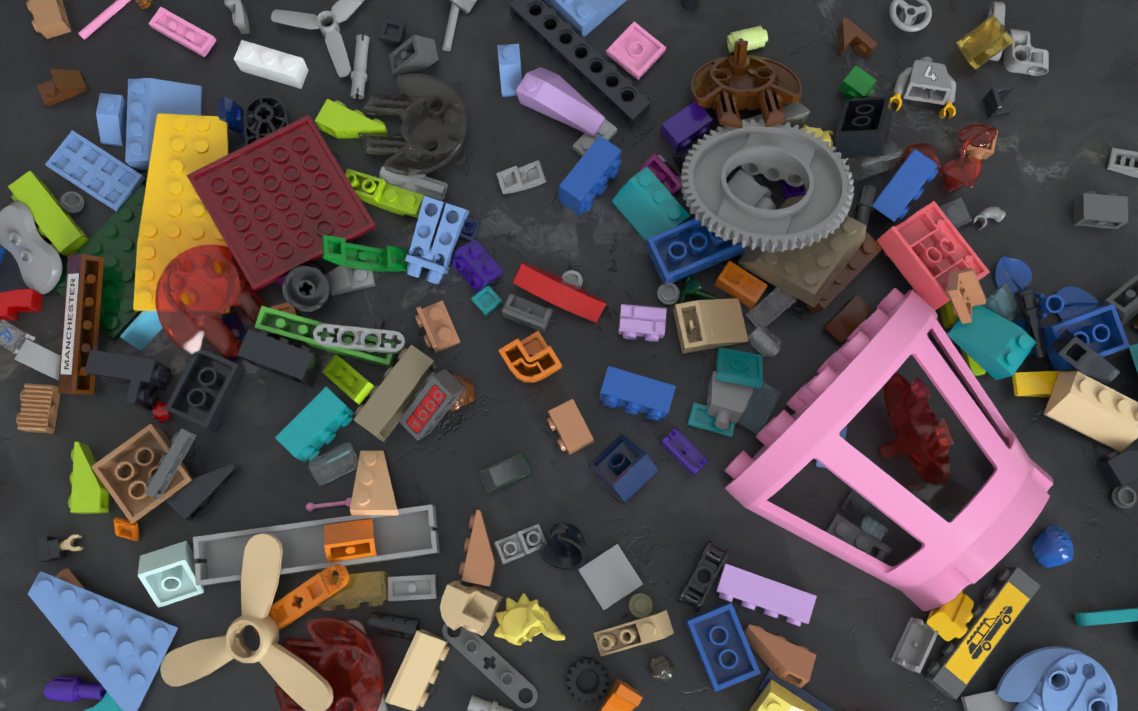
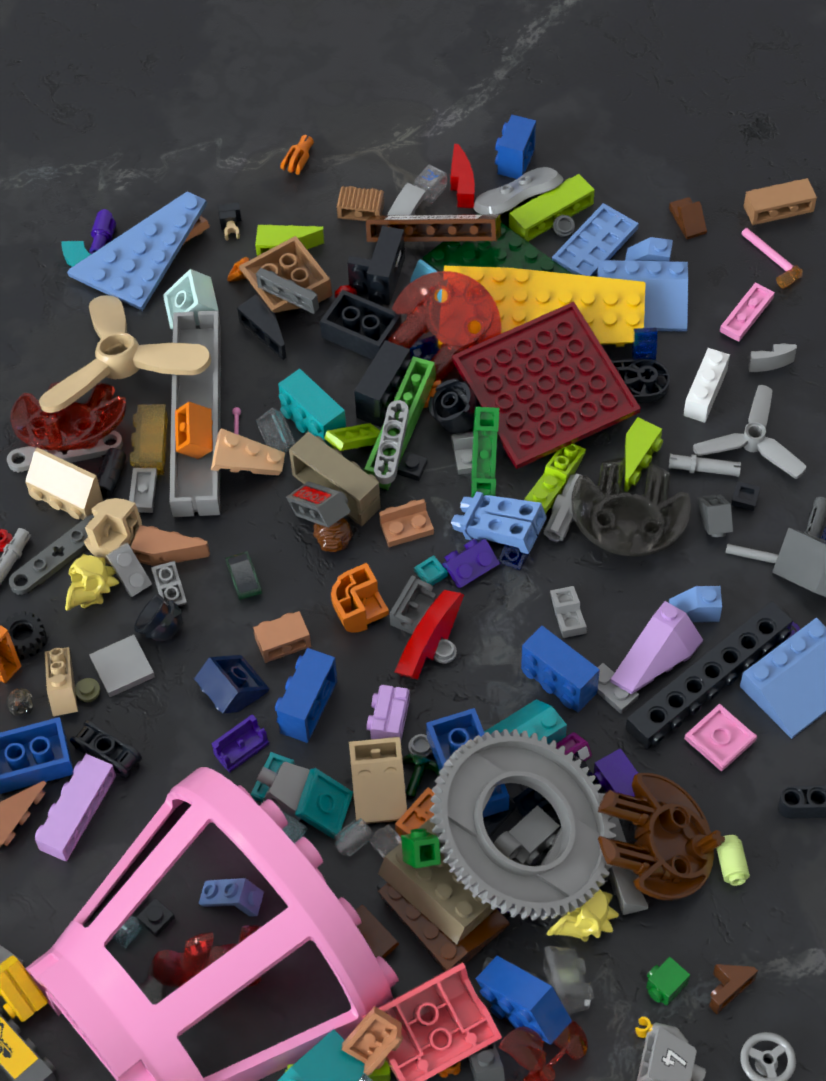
camera: 100 degrees right, 20 degrees down
orange piece [253,564,349,637] -> none
black brick [835,96,892,158] -> none
none -> light grey plate [105,543,152,597]
none -> green brick [401,828,441,868]

